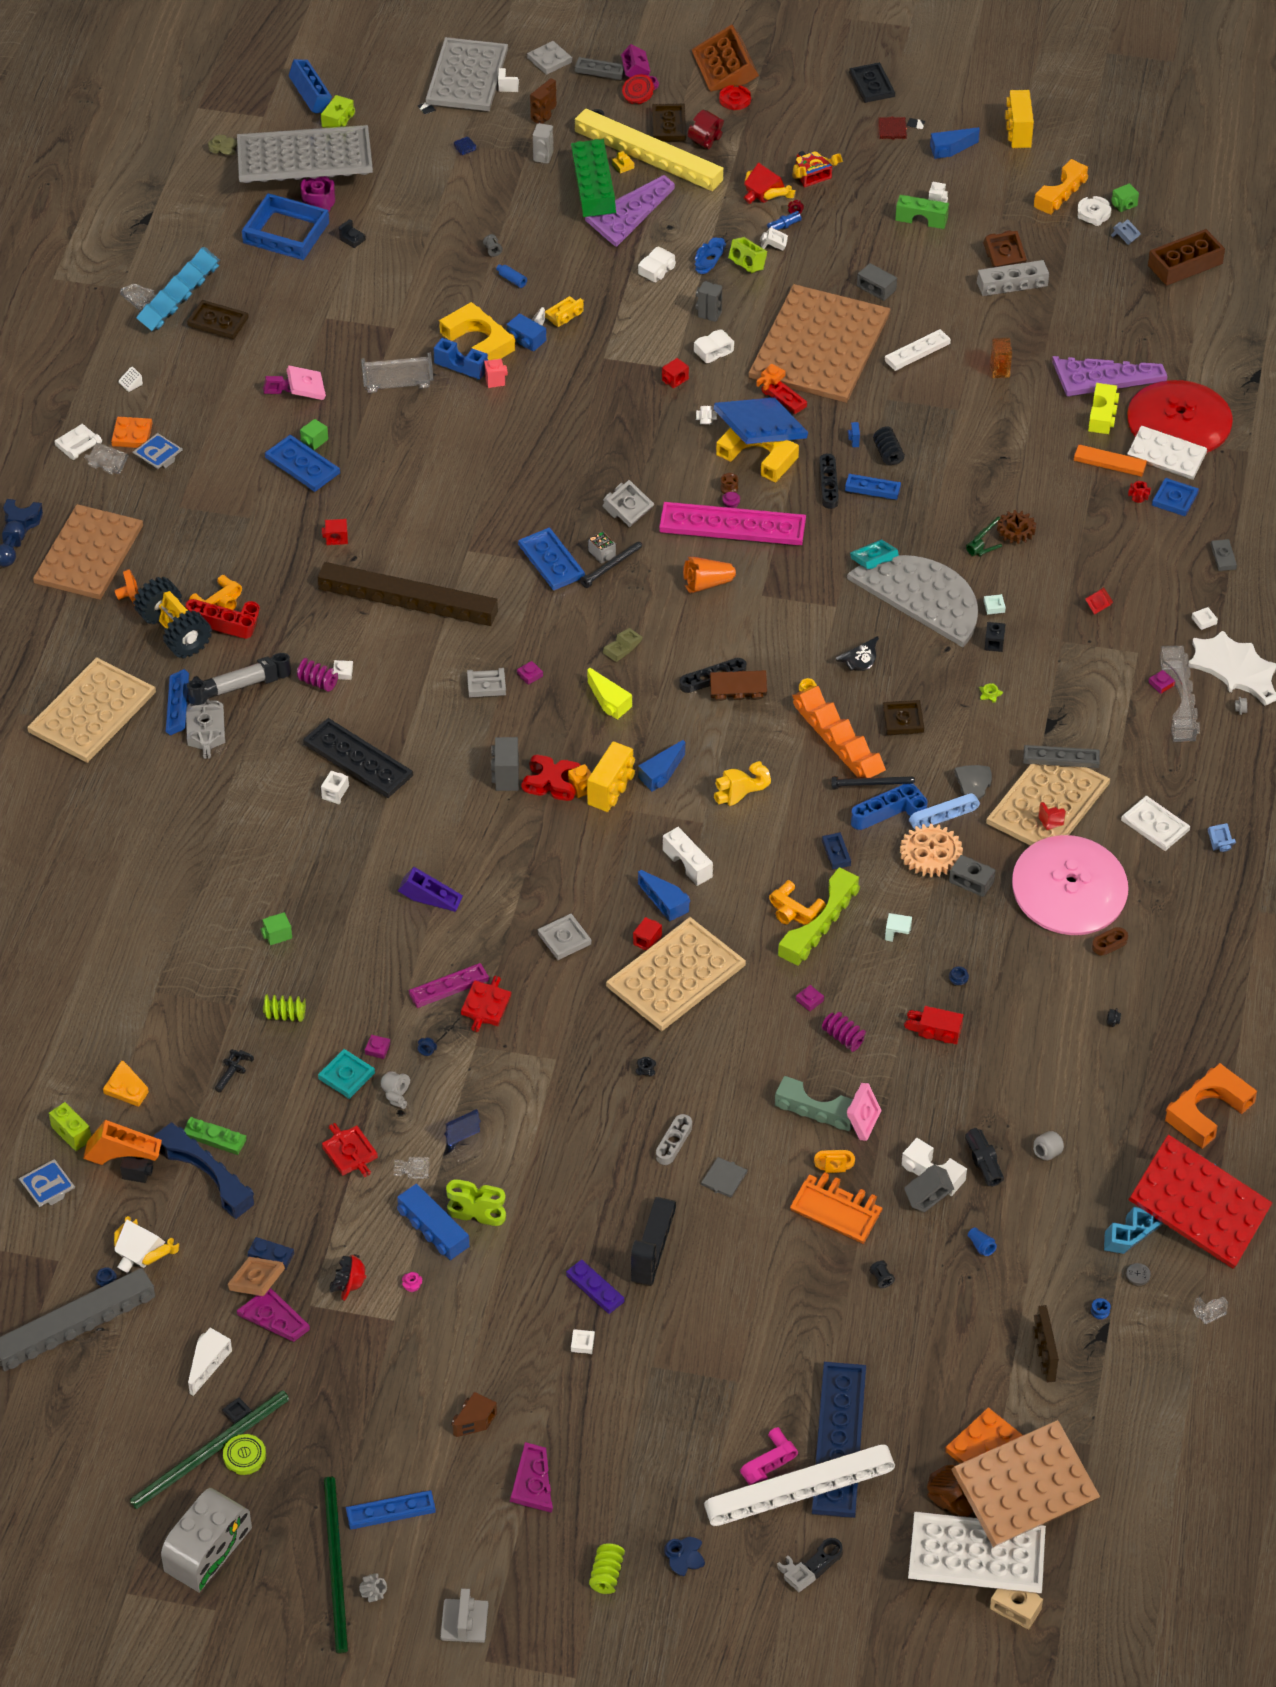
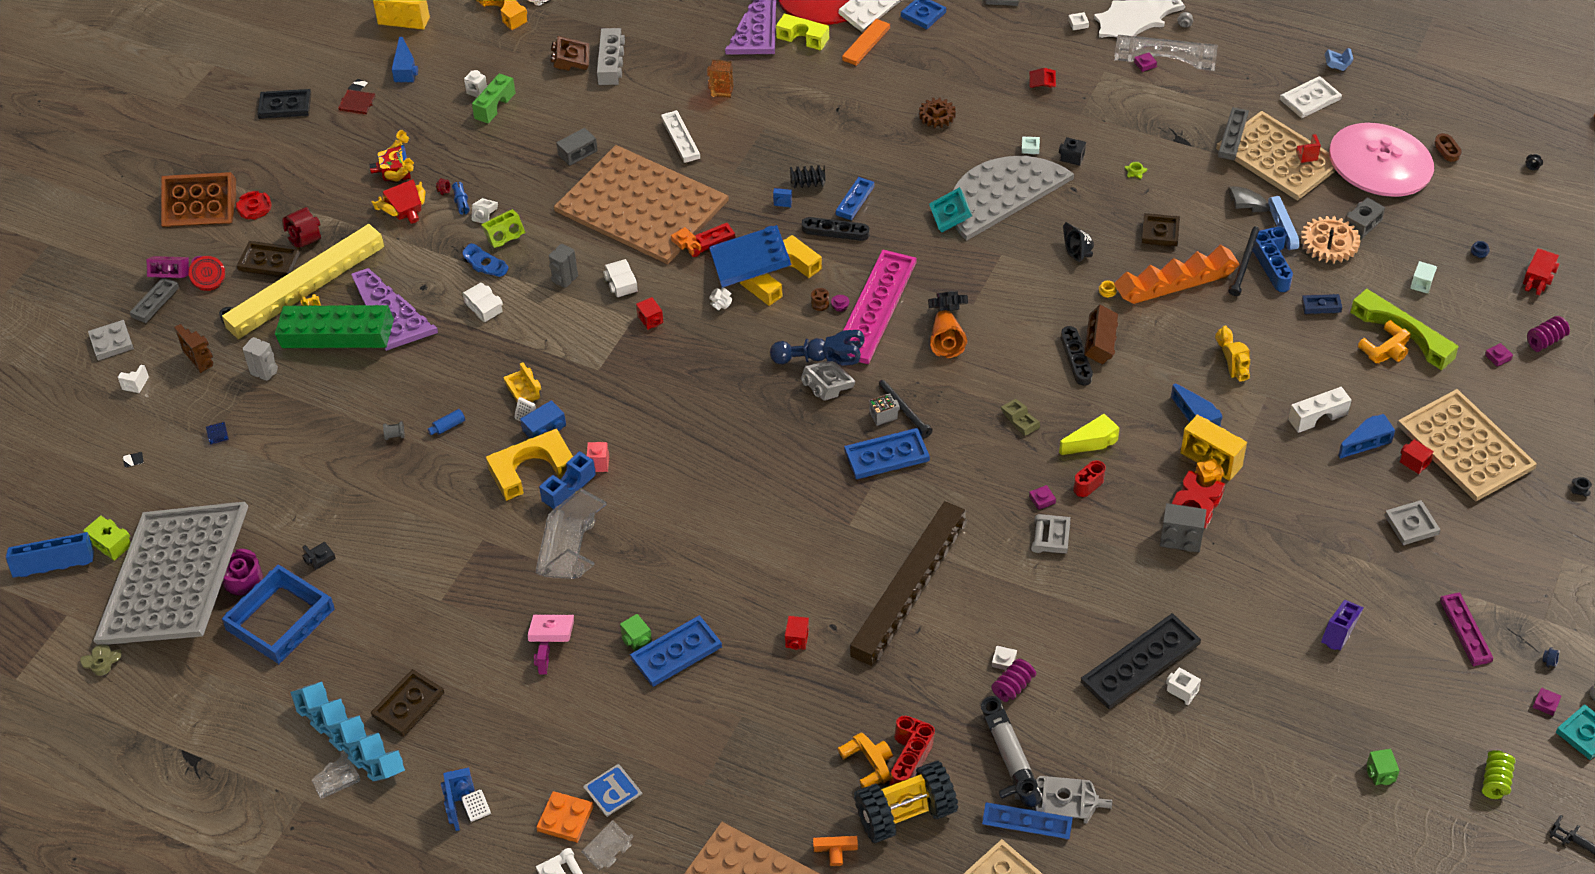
camera: 75 degrees left, 0 degrees up
light grey plate [426,37,508,111] -> none
red plate [461,976,512,1032] -> none
dark green plant [966,517,1002,557] -> none
red gear [1128,481,1151,503] -> none
none -> blue bracket [441,767,475,831]
none -> dark blue piece [770,330,865,366]
none -> black gear [928,291,968,312]
none -> red beam [1074,460,1106,497]

